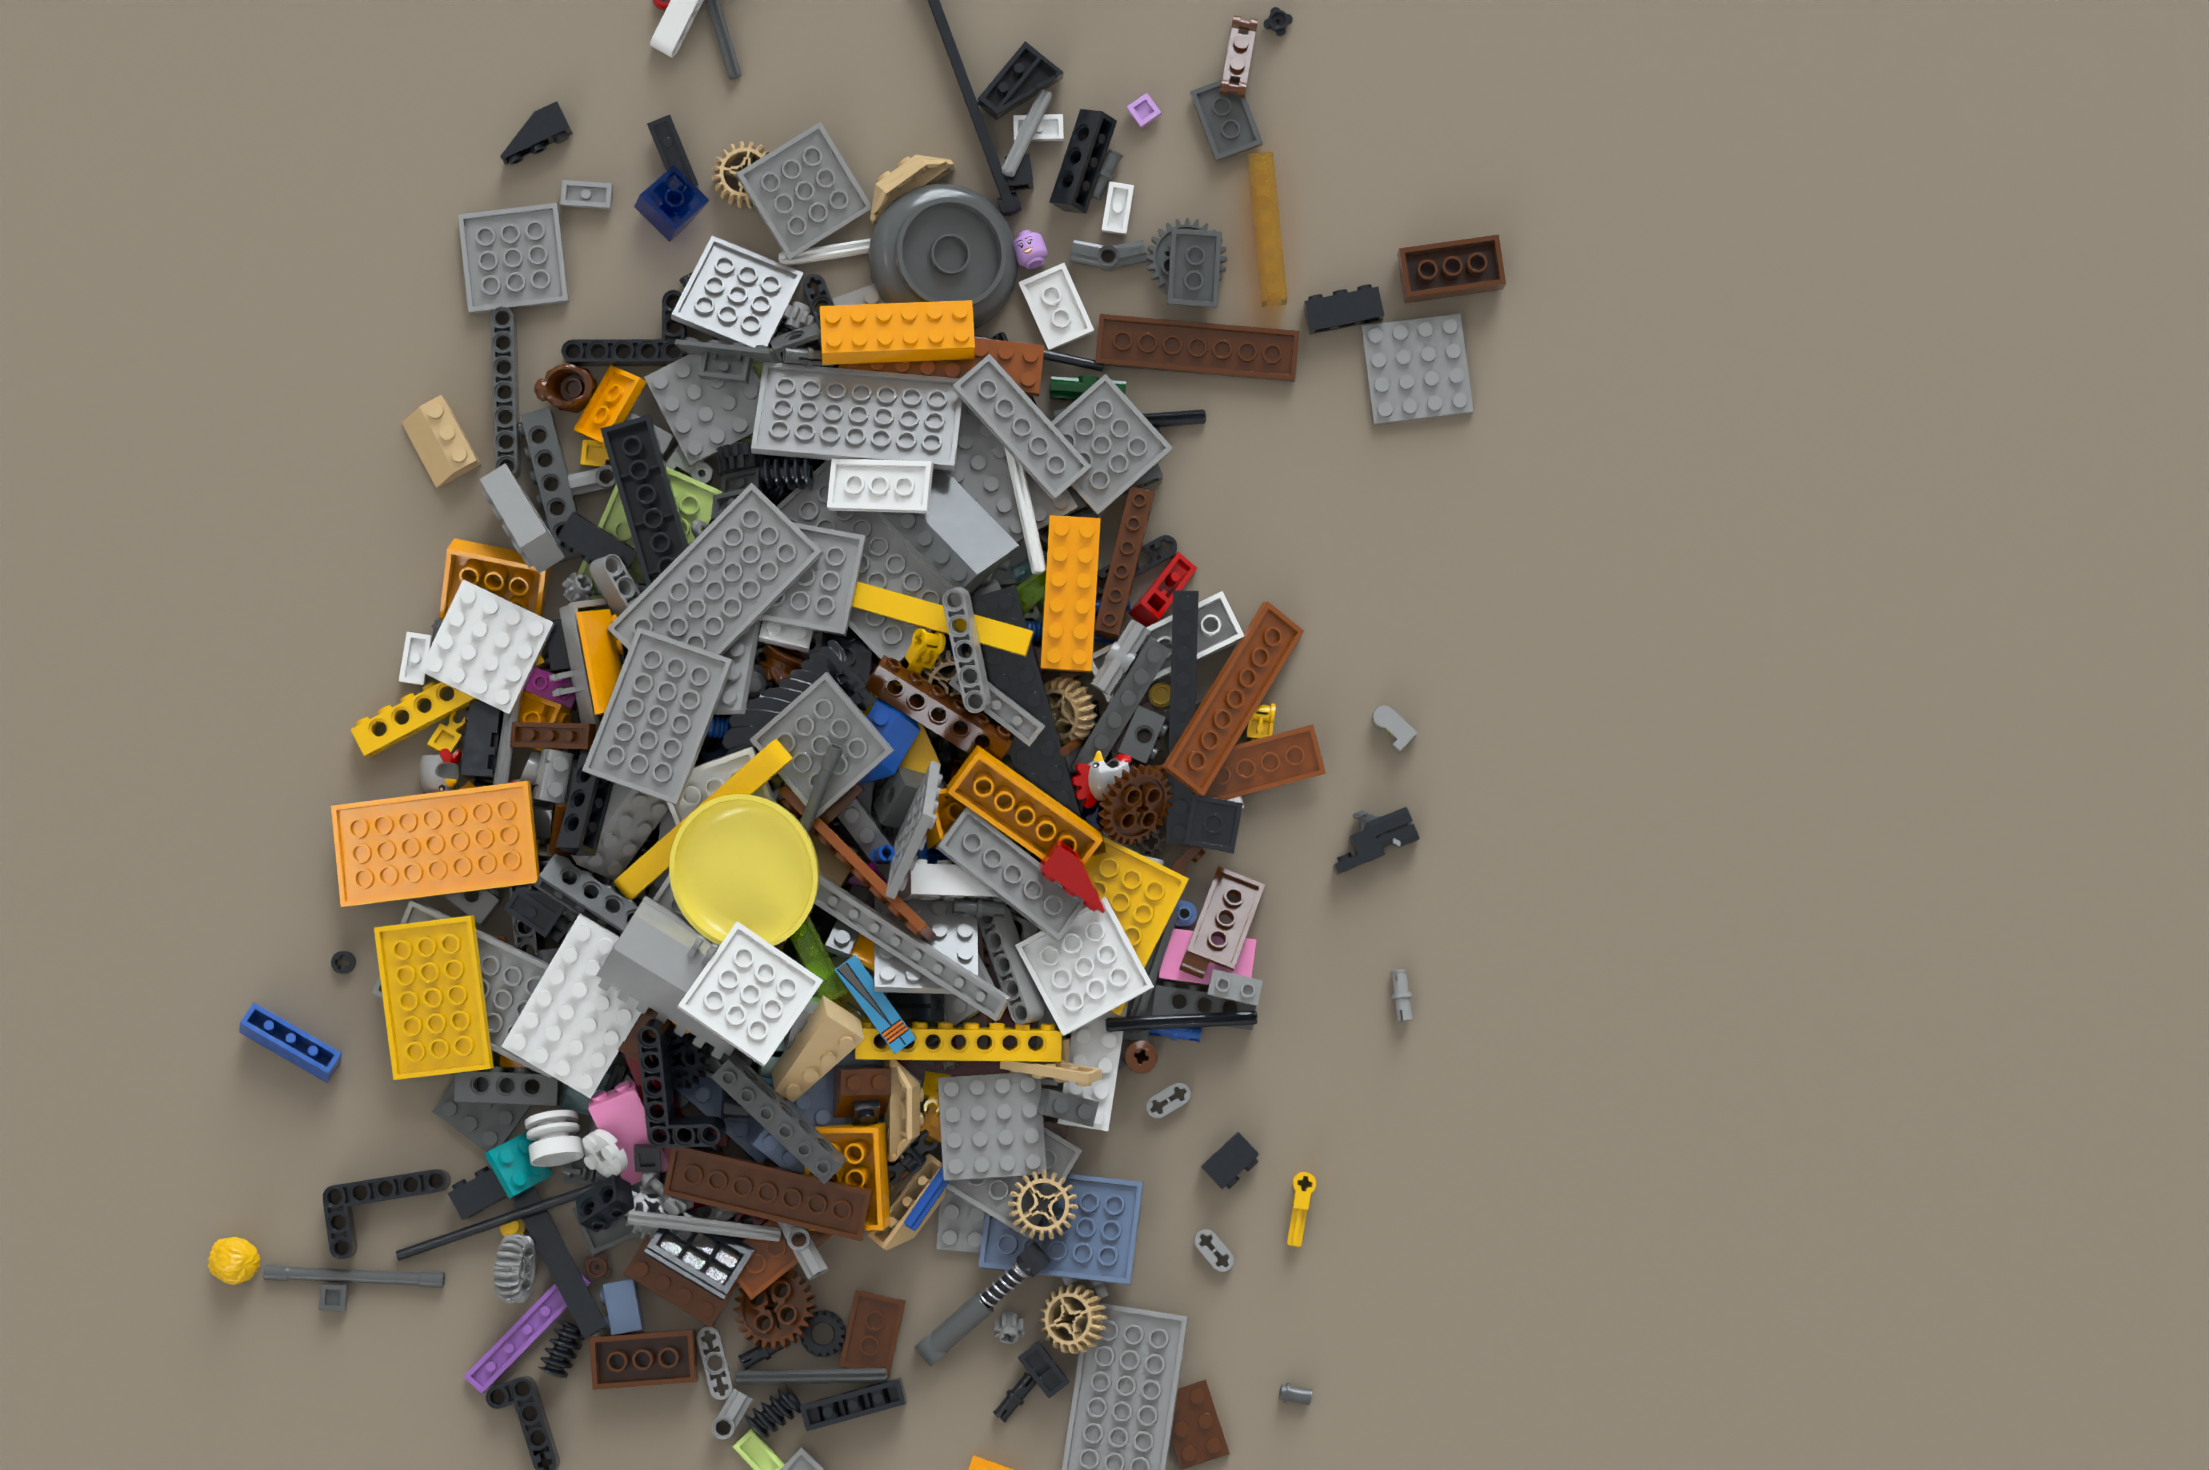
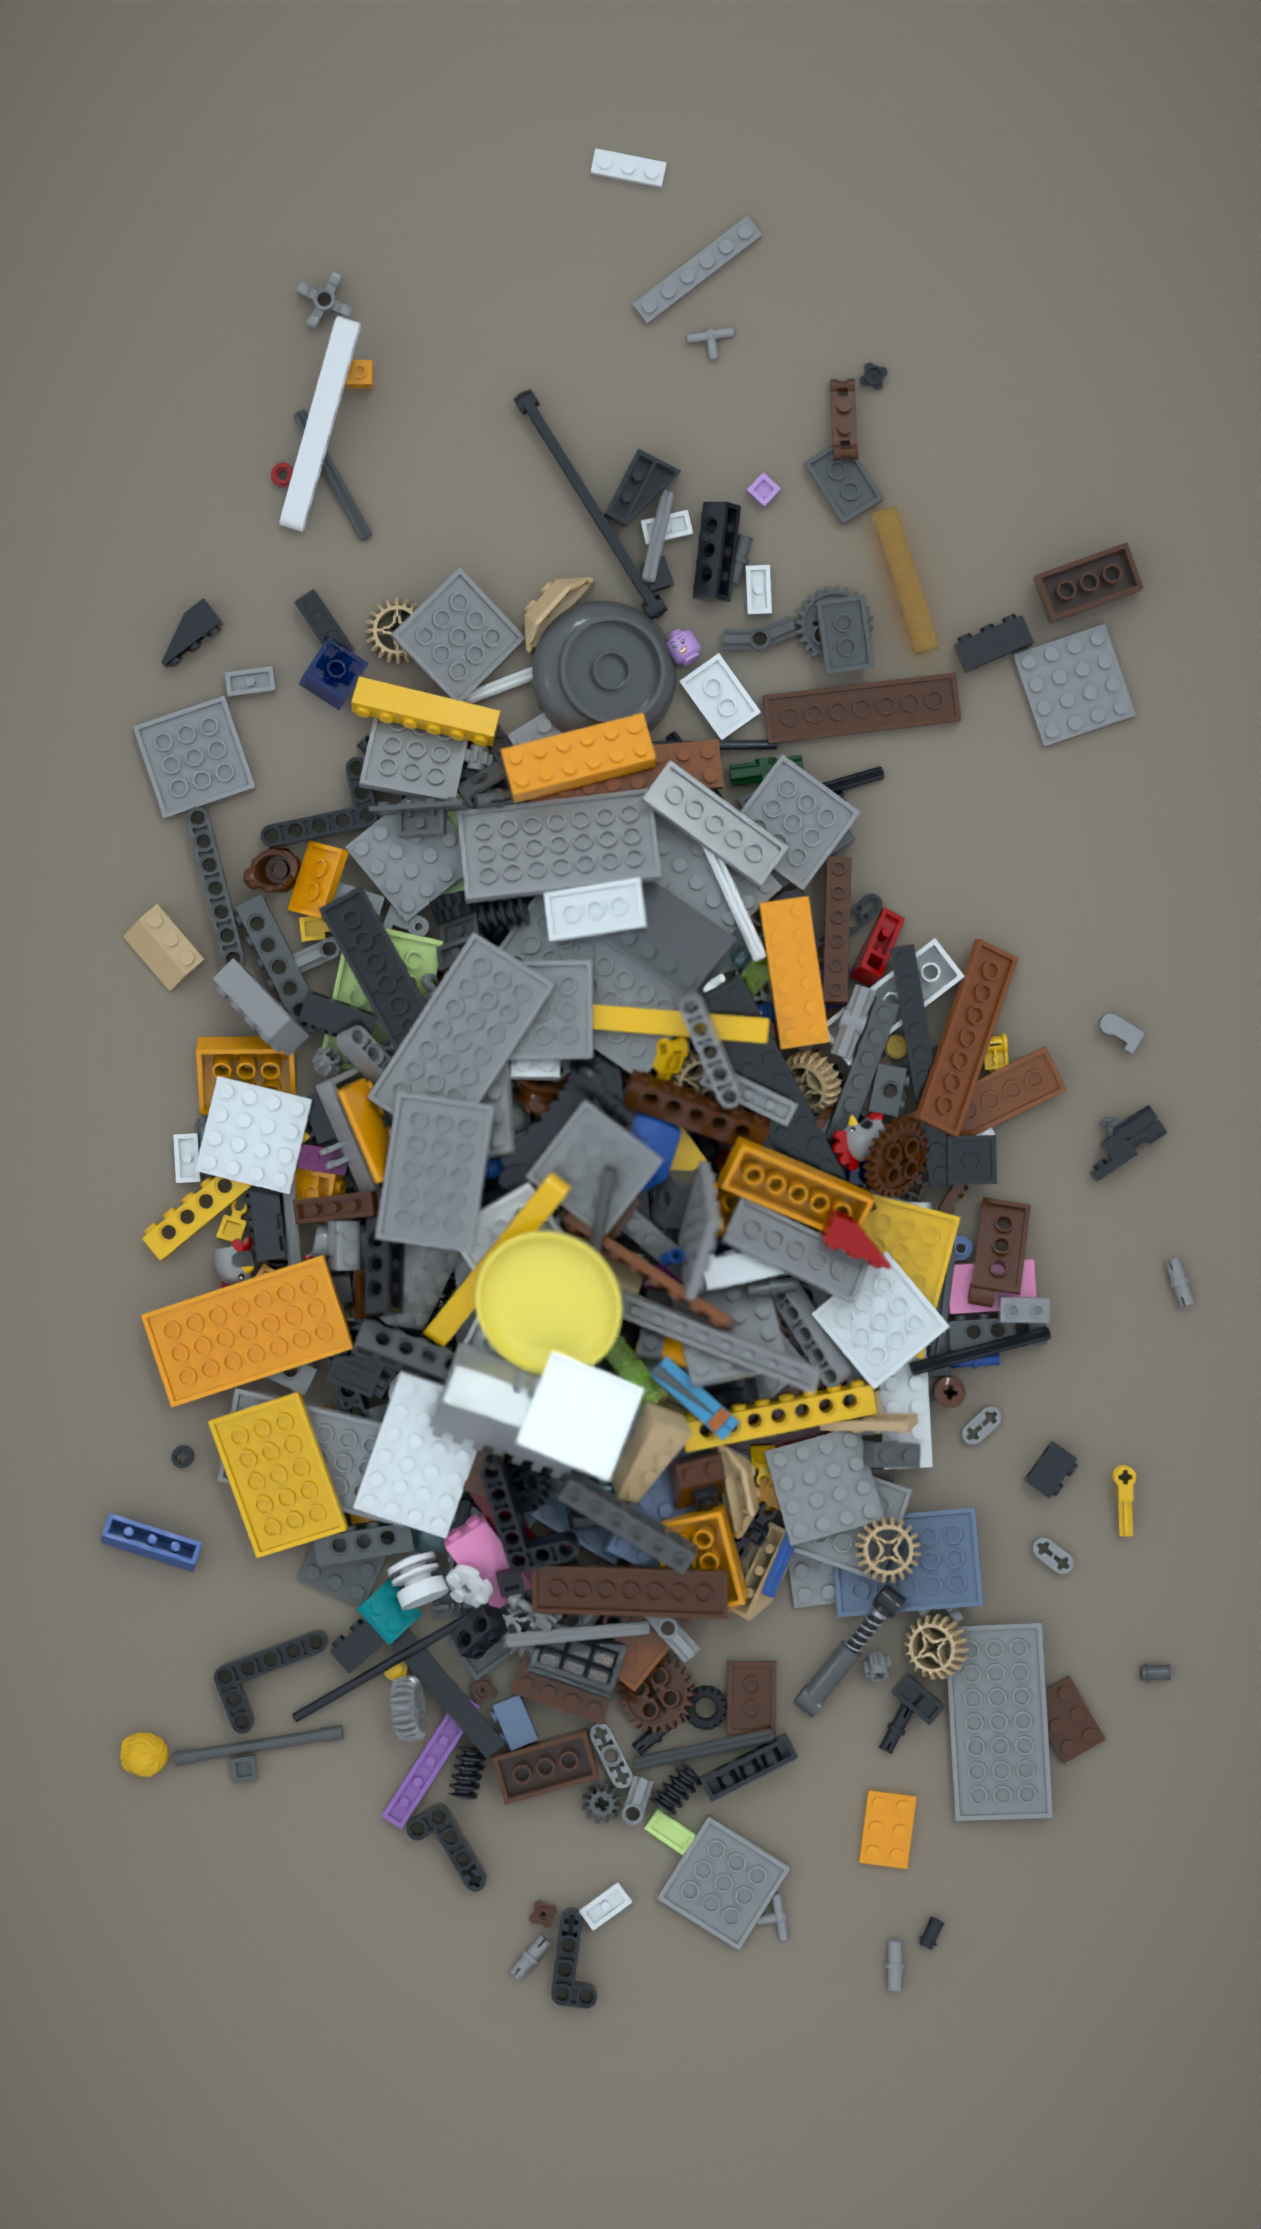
camera: 15 degrees left, 5 degrees up
none -> yellow brick [351,676,501,747]
none -> dark grey gear [582,1782,622,1823]

